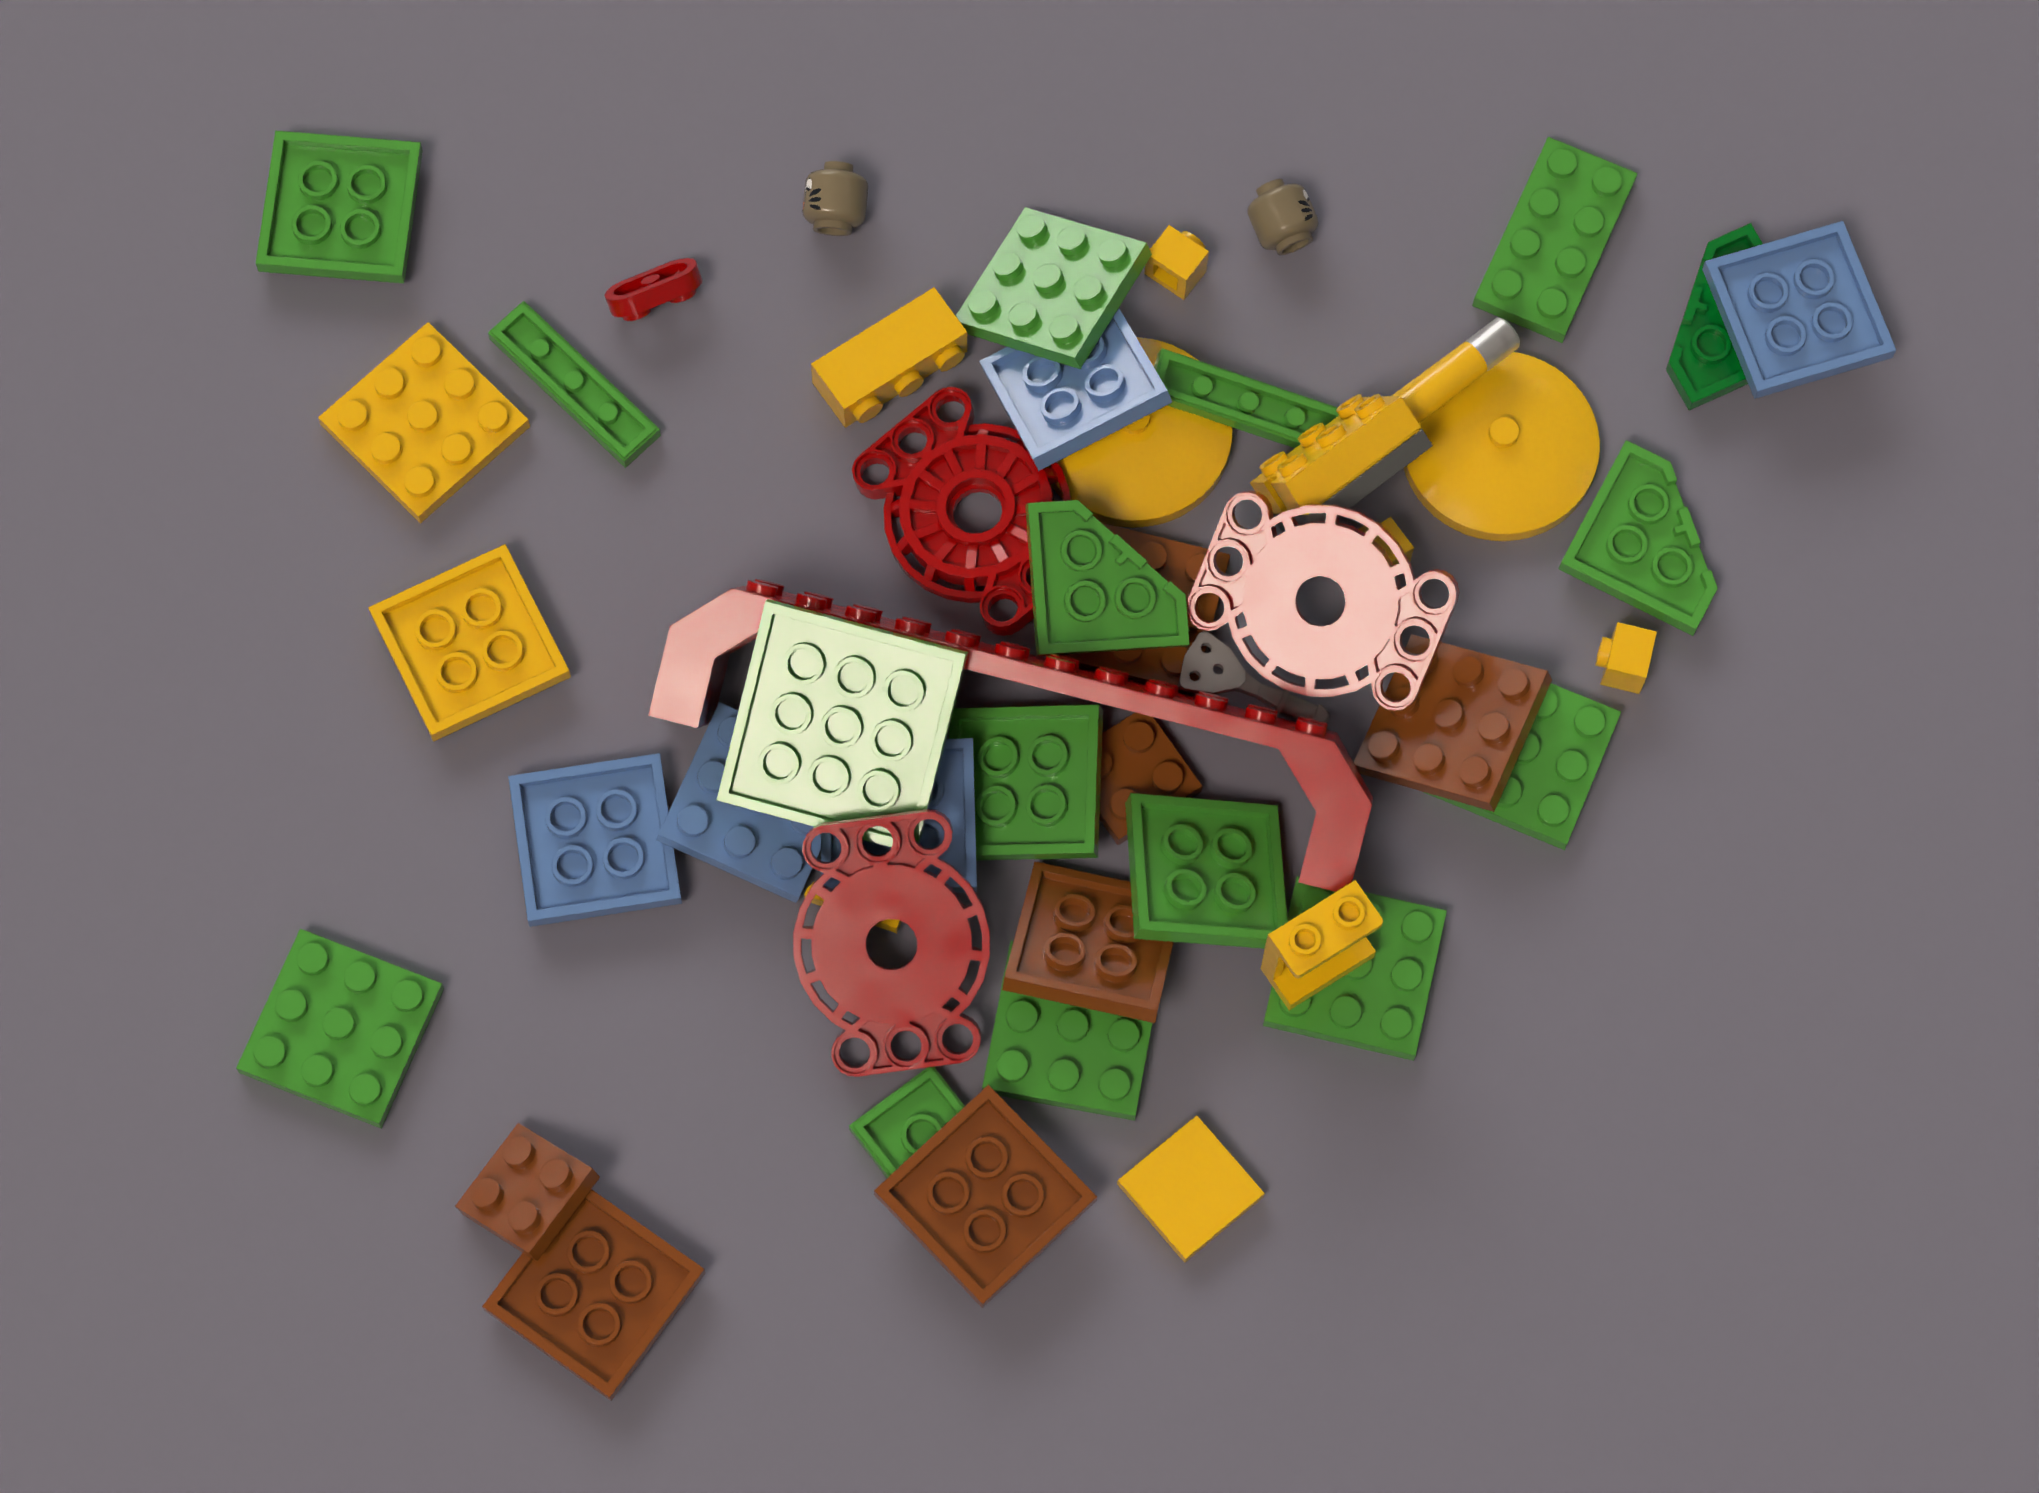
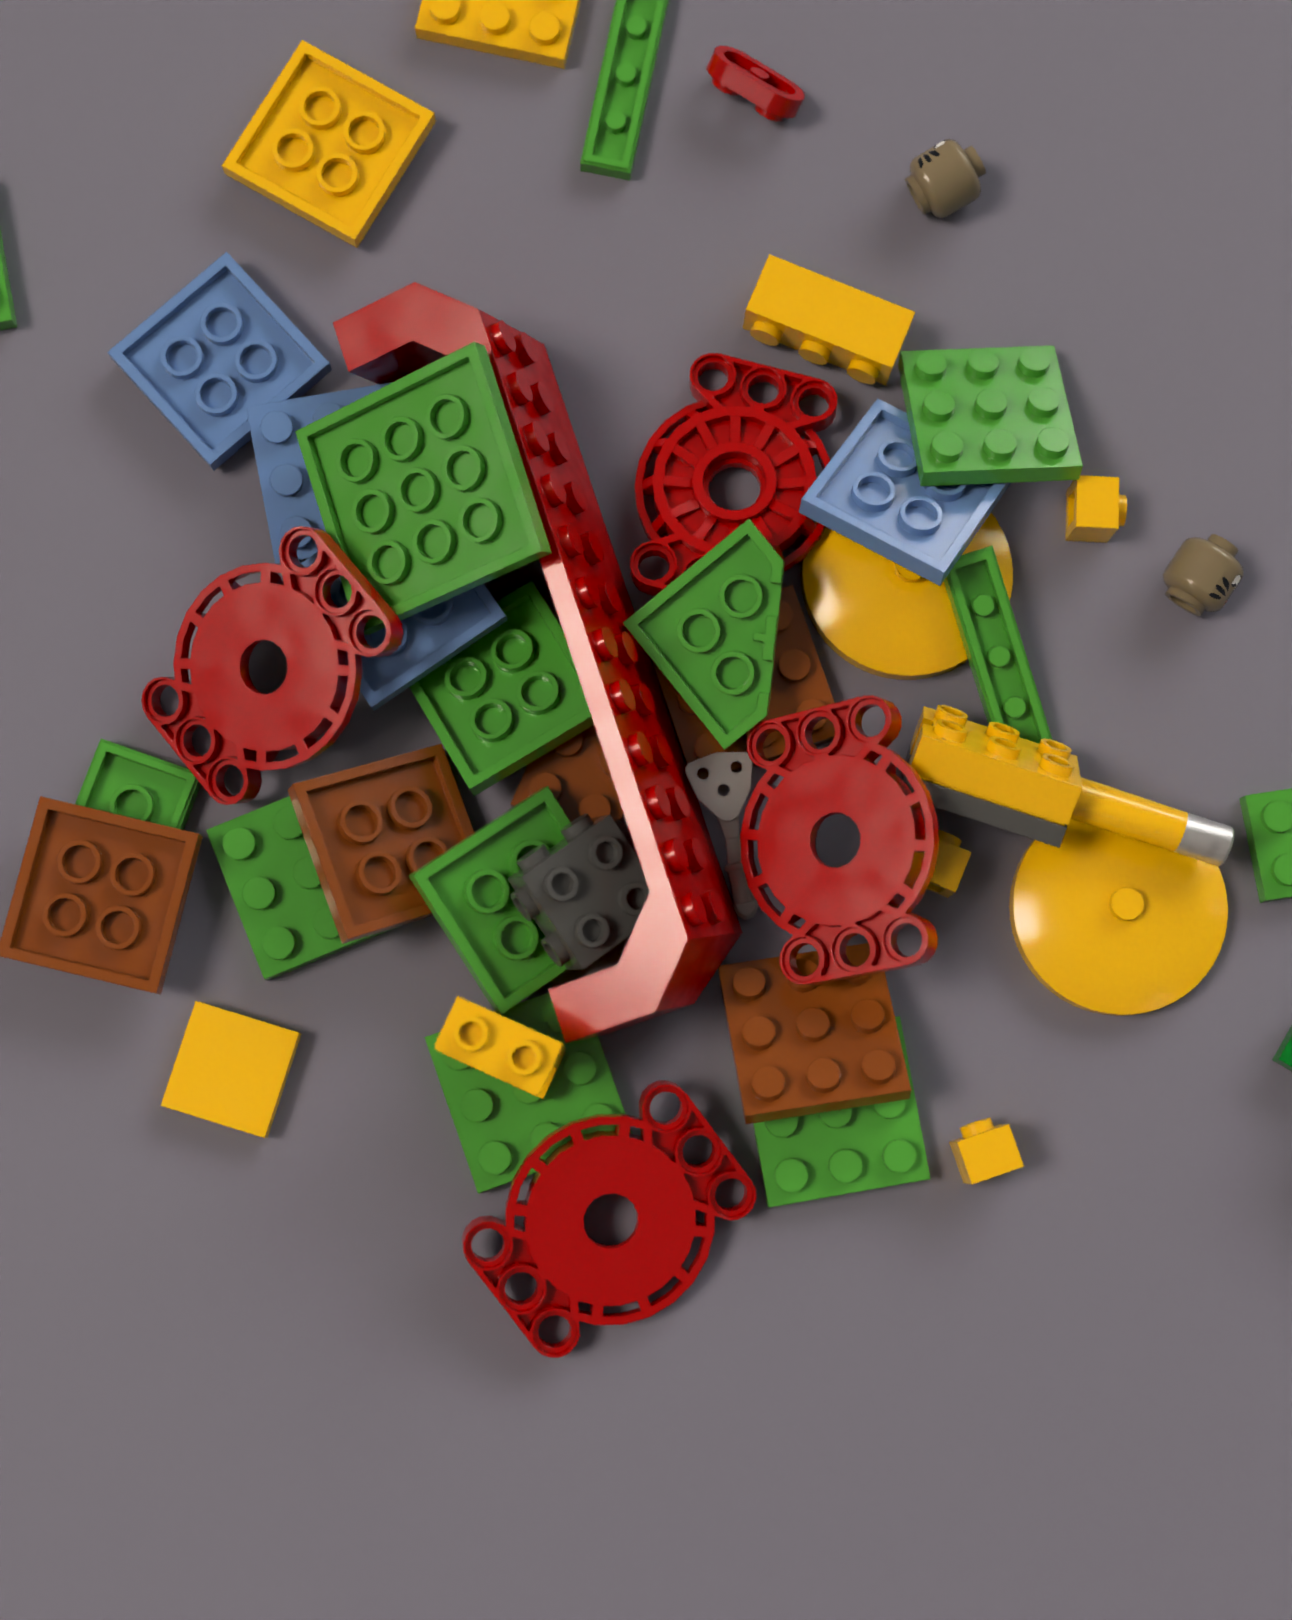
camera: 55 degrees right, 10 degrees up
bright green plate [1559,440,1718,636] -> none
none -> red piece [462,1080,756,1358]
none -> dark grey brick [507,813,649,970]

